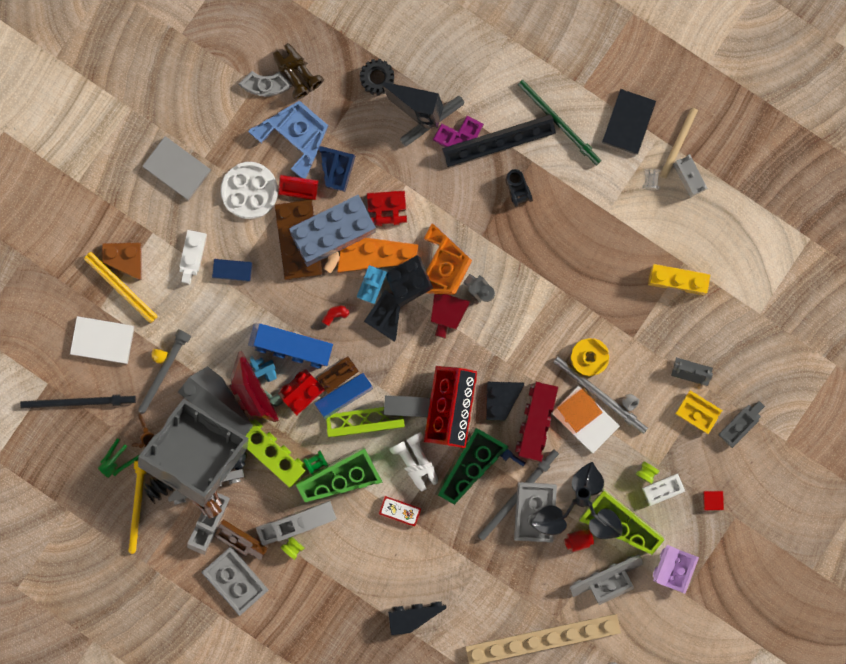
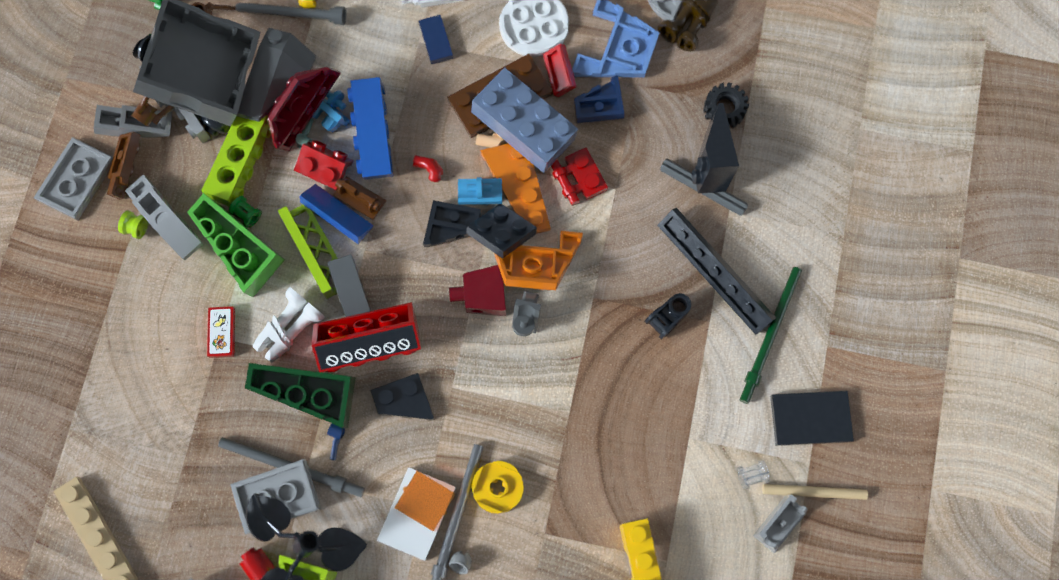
camera: 70 degrees right, 10 degrees down
yellow piece [128,461,147,554] -> none
black slope [388,601,447,635] -> none
magenta tile [433,115,484,147] -> none
dark red wedge [515,381,558,462] -> none

